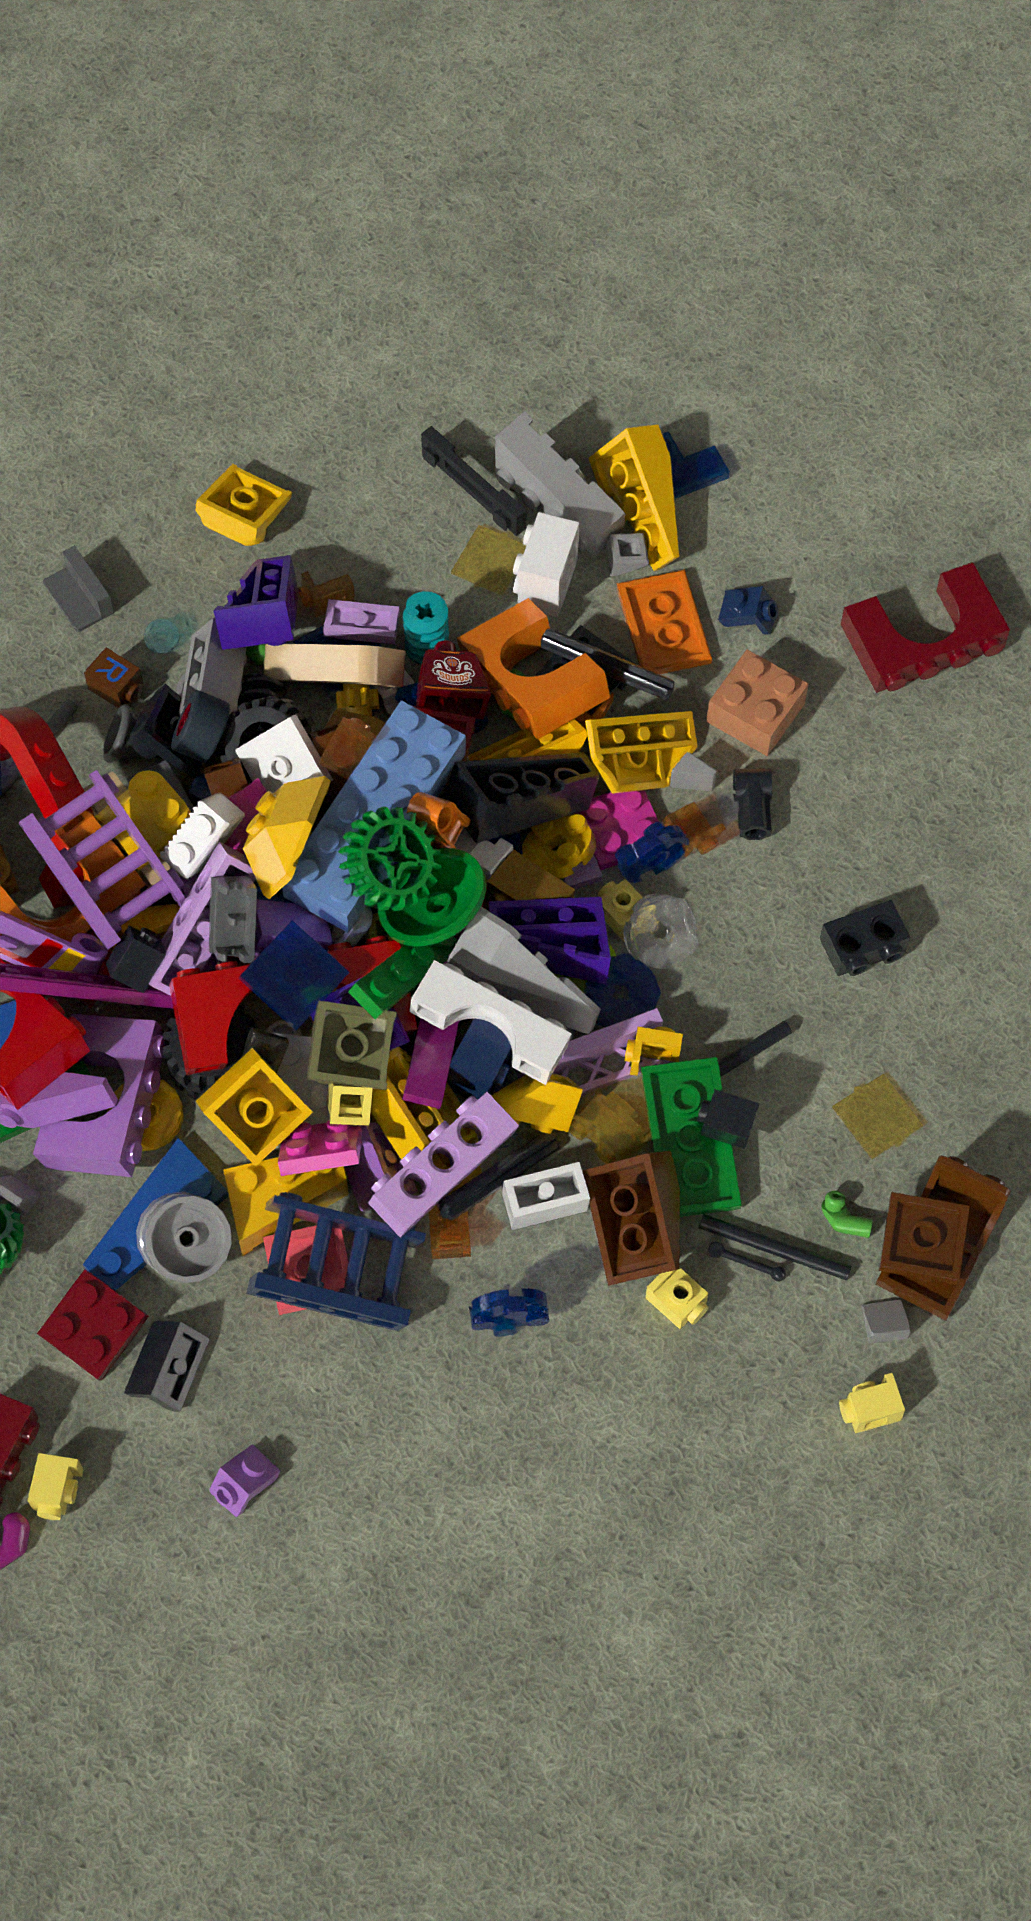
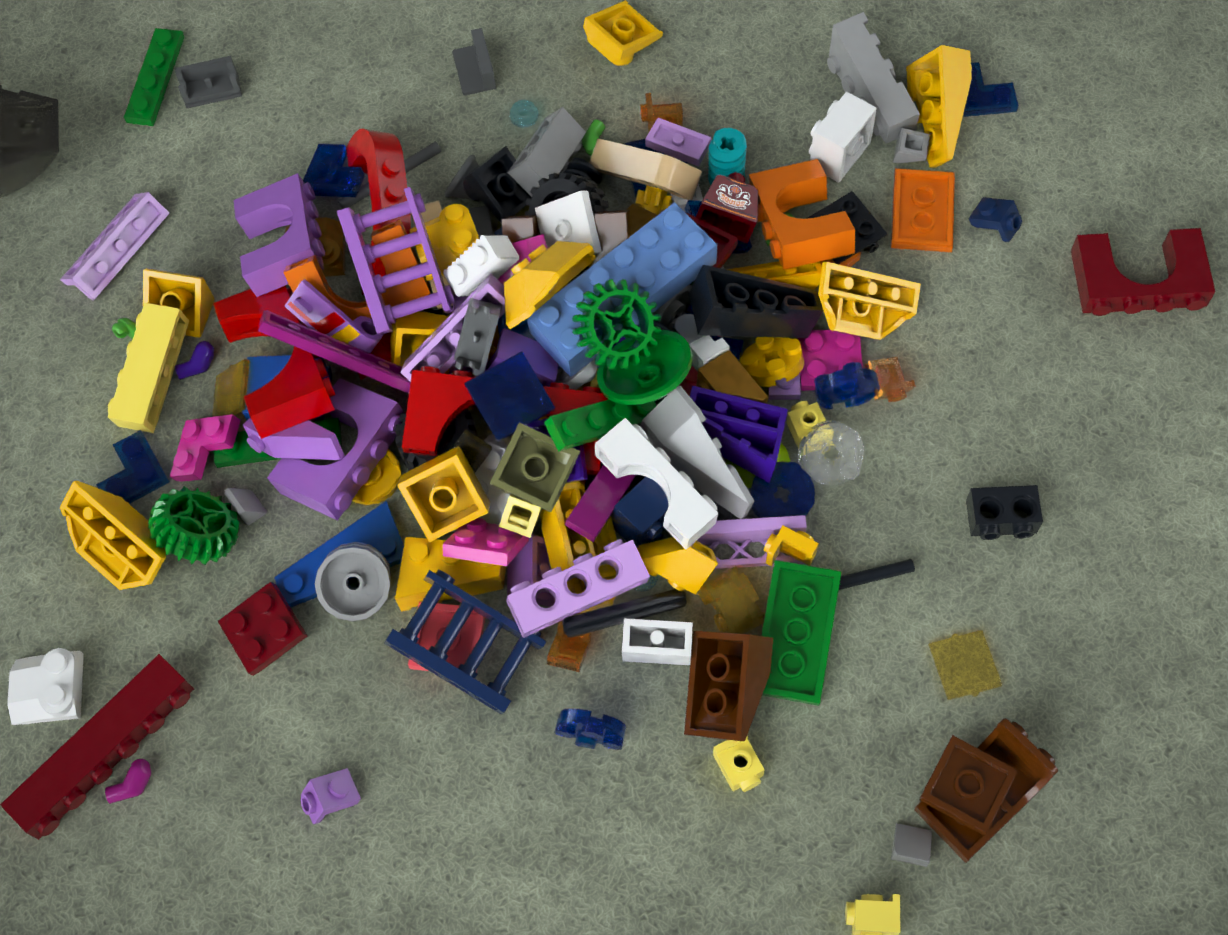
camera: 25 degrees right, 0 degrees up
light yellow brick [27,1453,83,1520] -> none
reddish brown brick [84,647,144,709] -> none
black brick [106,925,166,993] -> none
black panel [124,1321,210,1412] -> none
black wheel [171,690,230,763] -> none
dark purple wedge [214,555,299,650] -> none
clear orange bracket [318,717,376,780] -> none
orange piece [406,792,471,849] -> none
black container [421,426,527,536] -> none
clear yellow piece [451,525,526,596] -> none
black axle [541,628,675,700] -> none
light grey slope [670,752,717,791] -> none
black brick [697,1089,760,1149] -> none
black bar [699,1214,852,1281] -> none
nougat brick [706,649,809,757] -> none
black hinge [708,1242,786,1282] -> none
black piece [733,768,772,840] -> none
bright green arm [821,1191,873,1238] -> none

